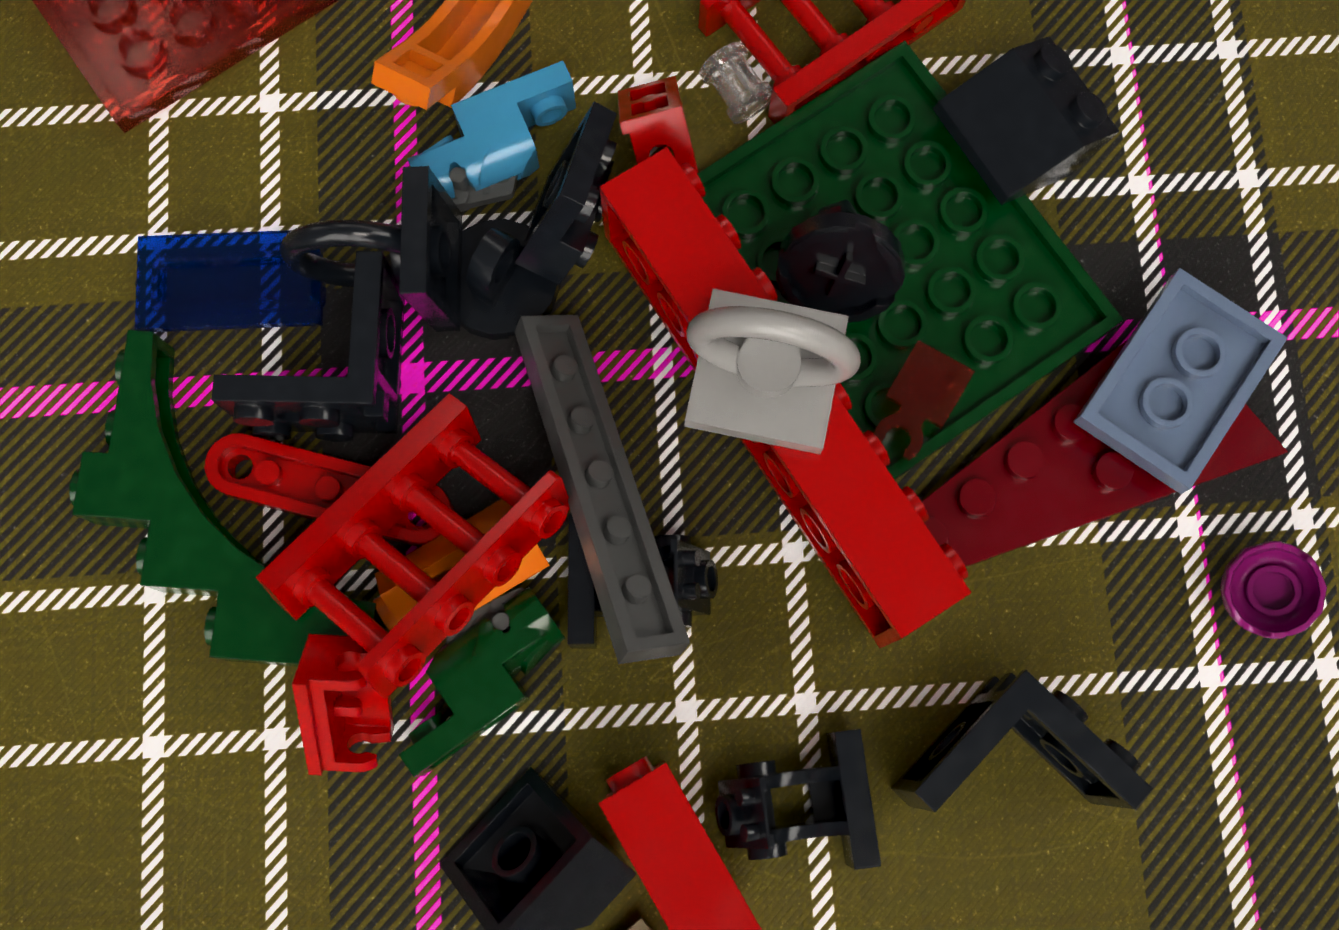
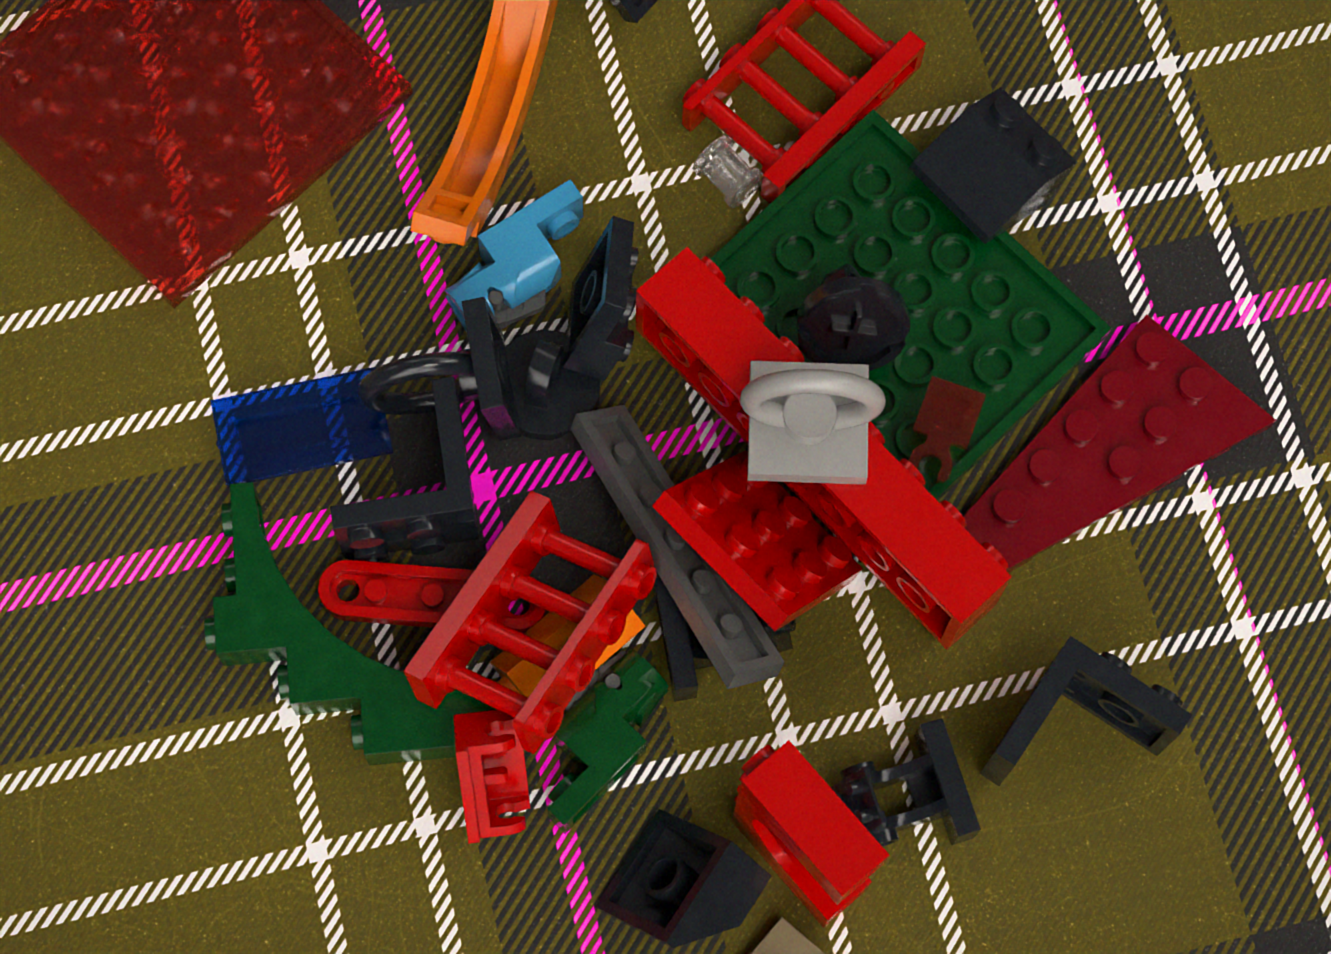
camera: 10 degrees left, 5 degrees down
red hinge [618,76,699,173] -> none
sand blue plate [1073,268,1288,494] -> none
magenta hair [1220,541,1327,639] -> none
none -> red plate [652,450,863,631]

